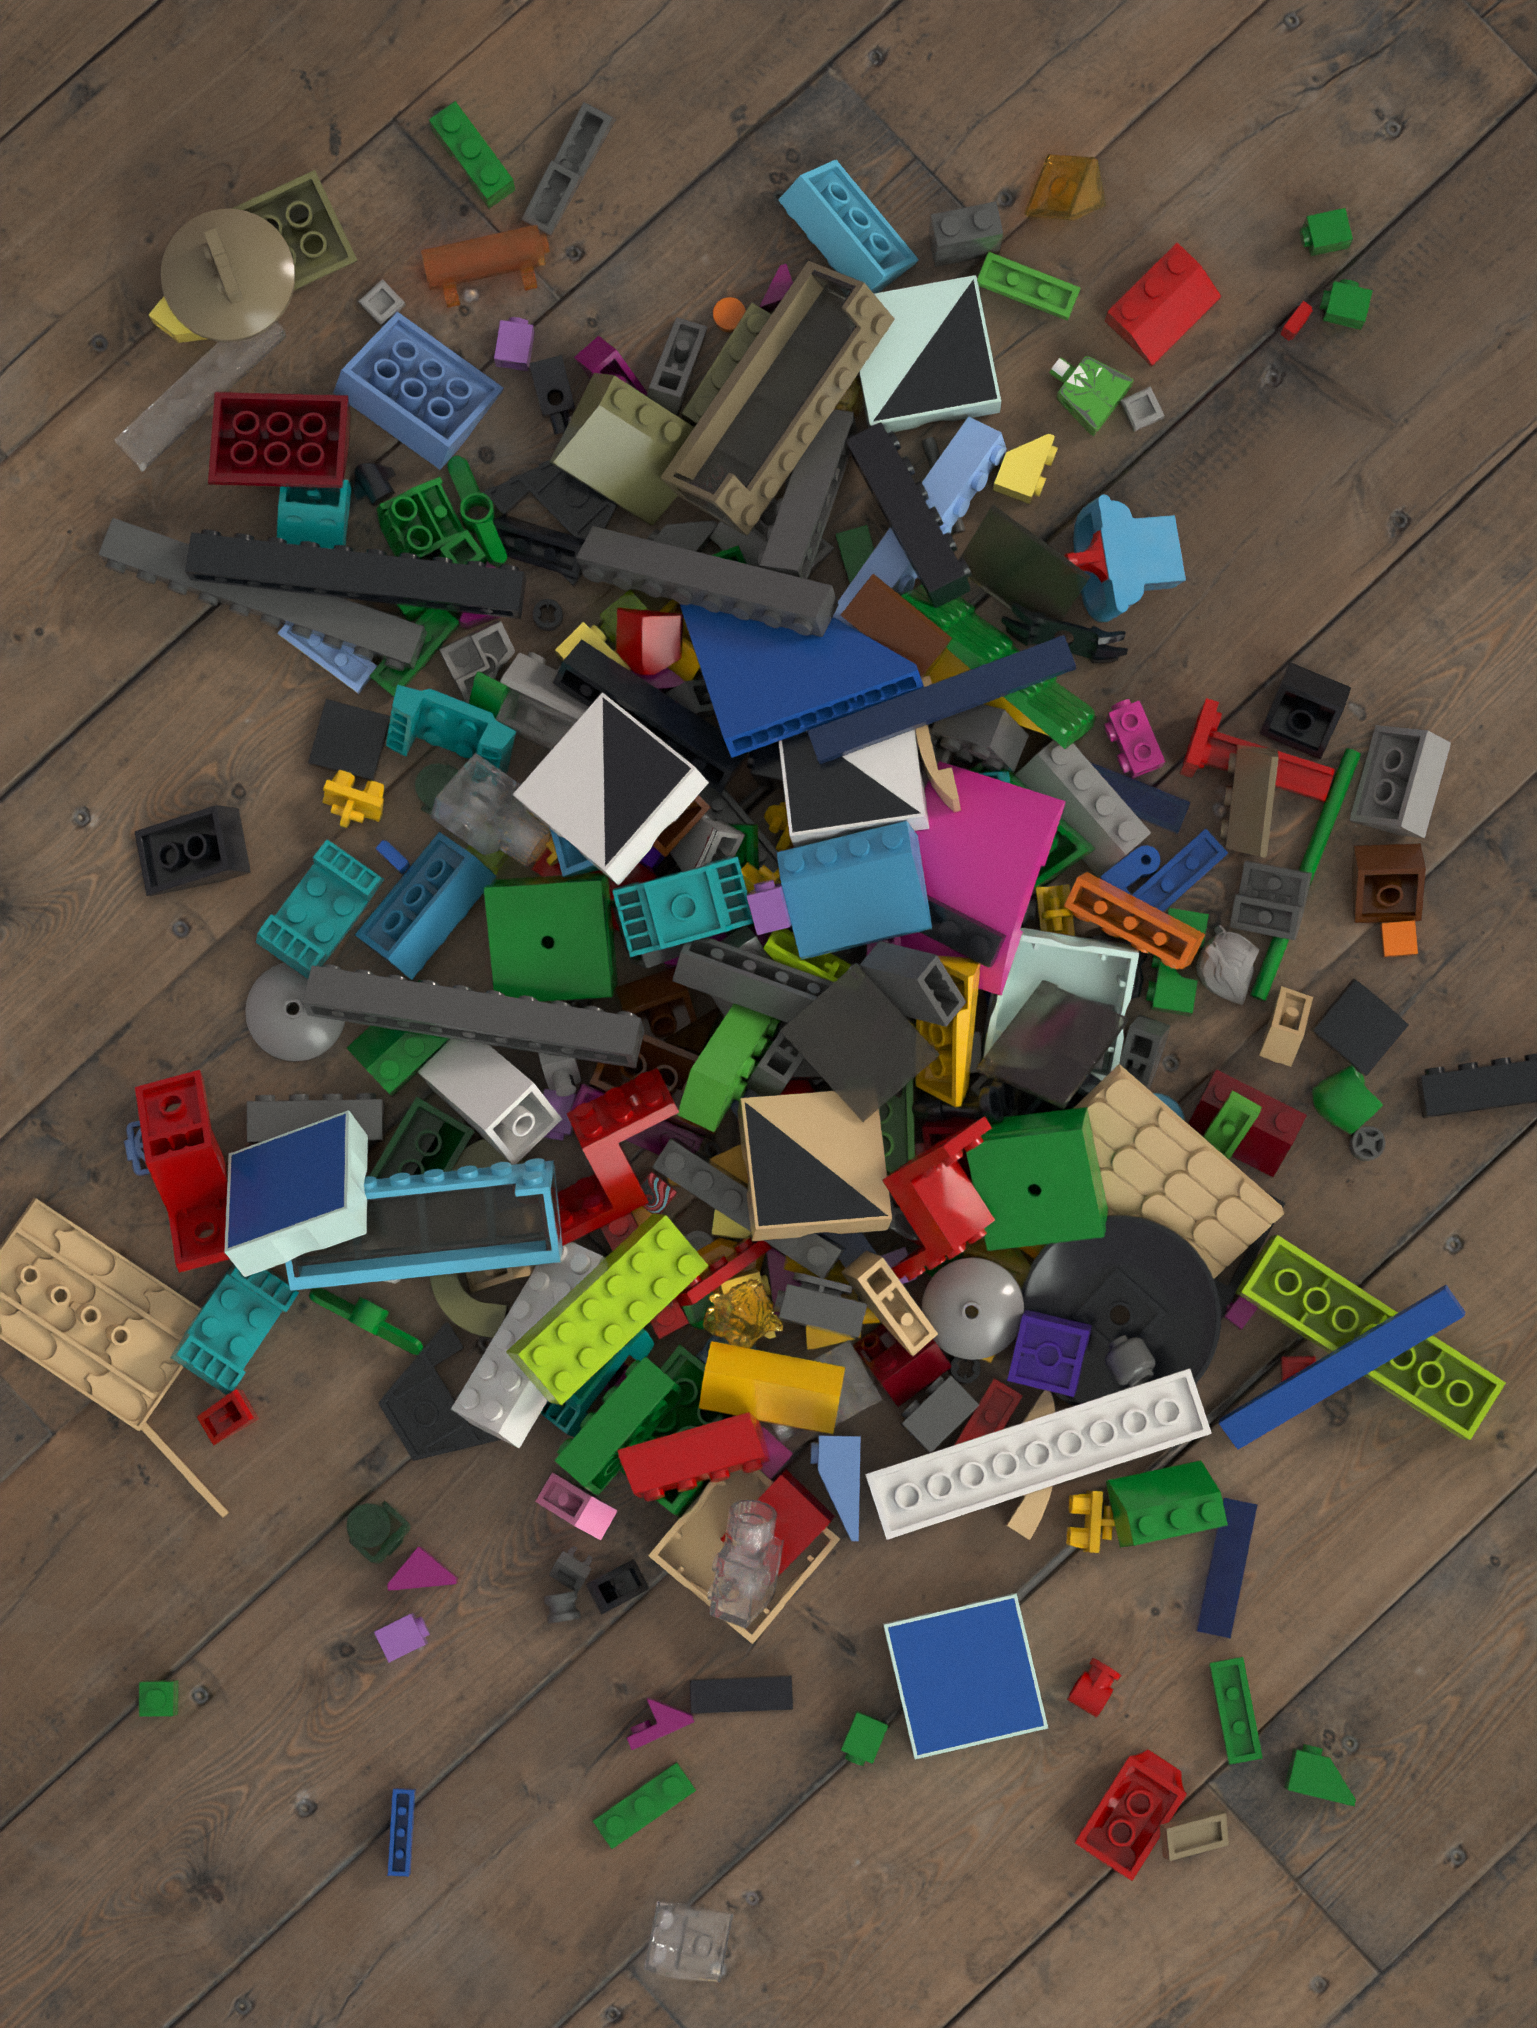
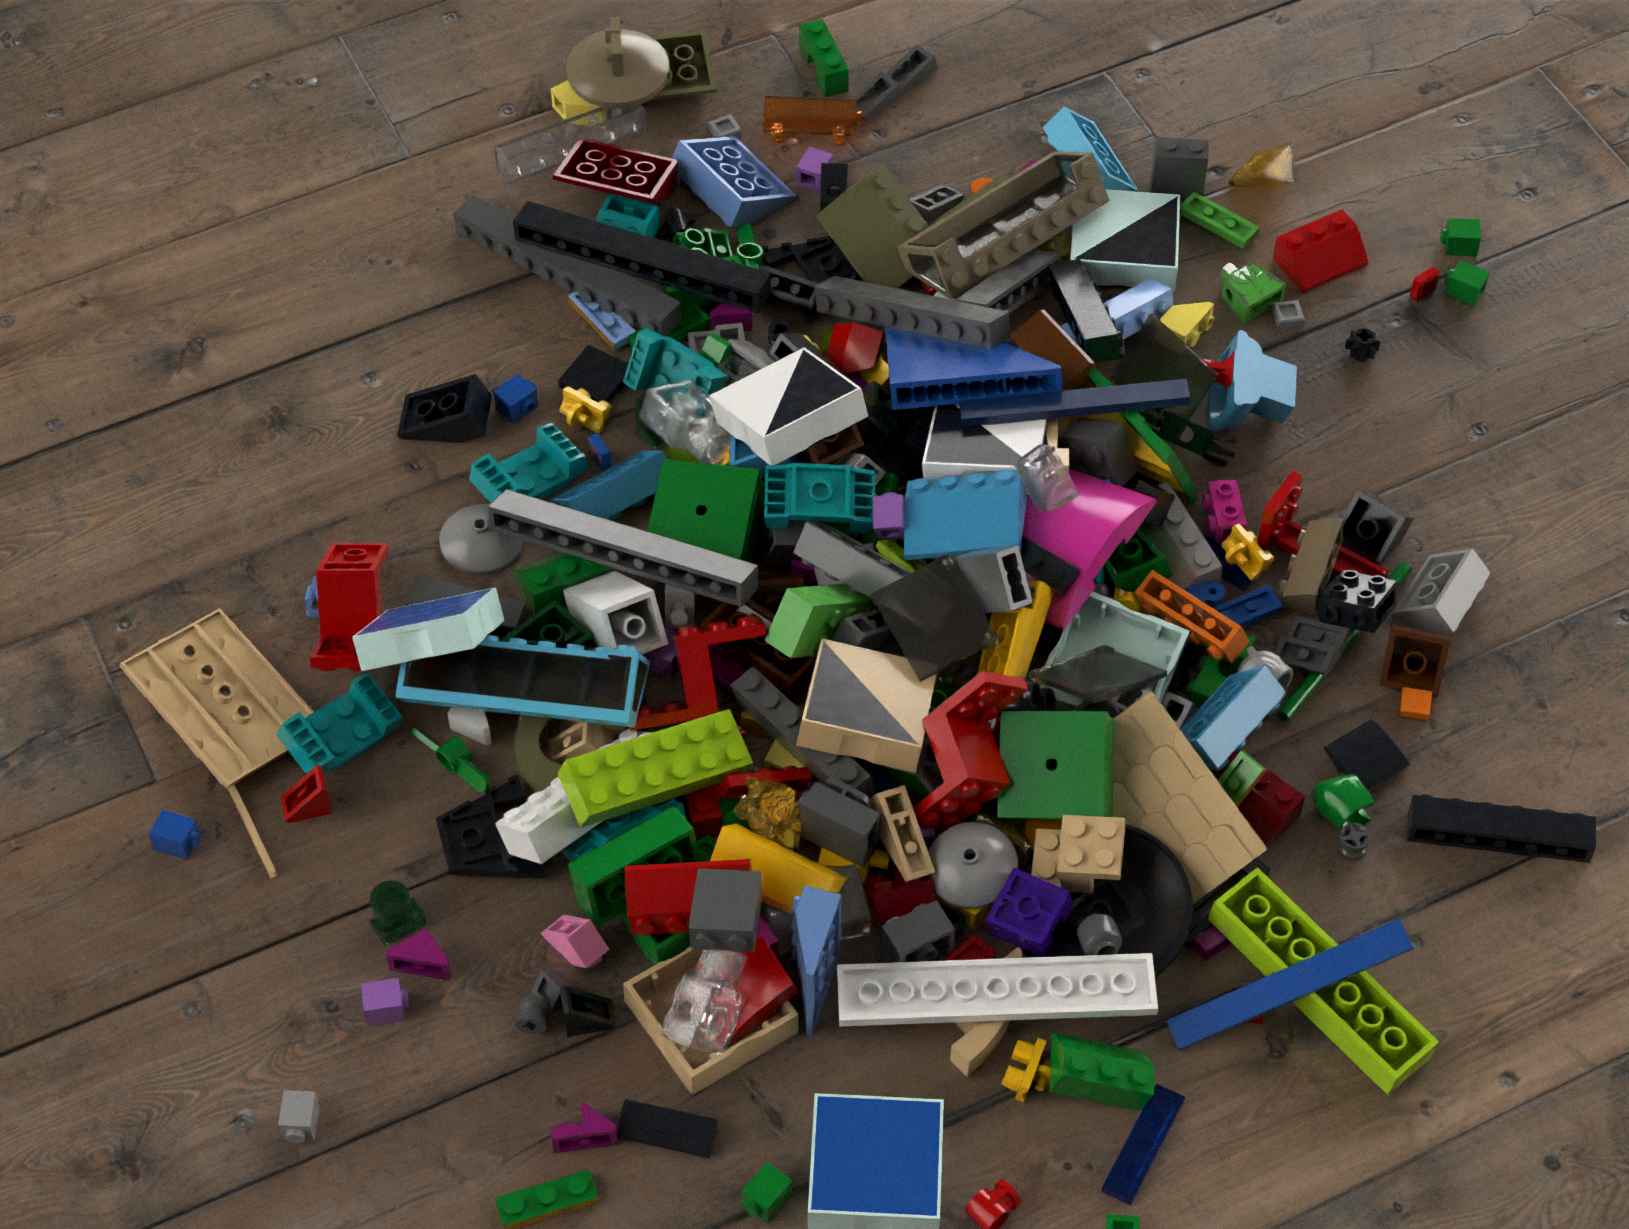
camera: 15 degrees right, 30 degrees down
green brick [139,1680,179,1717] -> none
blue piece [388,1788,416,1877] -> none
tan slope [1259,986,1313,1067] -> none
none -> blue brick [149,809,201,860]
none -> light grey brick [278,1090,320,1143]
none -> blue brick [493,374,538,424]
none -> dark grey brick [688,869,763,952]
none -> clear brick [1013,444,1079,512]
none -> tan bracket [1031,815,1126,893]
none -> black brick [1134,480,1176,527]
none -> dark azure slope [1180,665,1286,771]
none -> yellow hips [1221,524,1274,581]
none -> black brick [1316,570,1396,633]
none -> black gear [1345,328,1380,362]

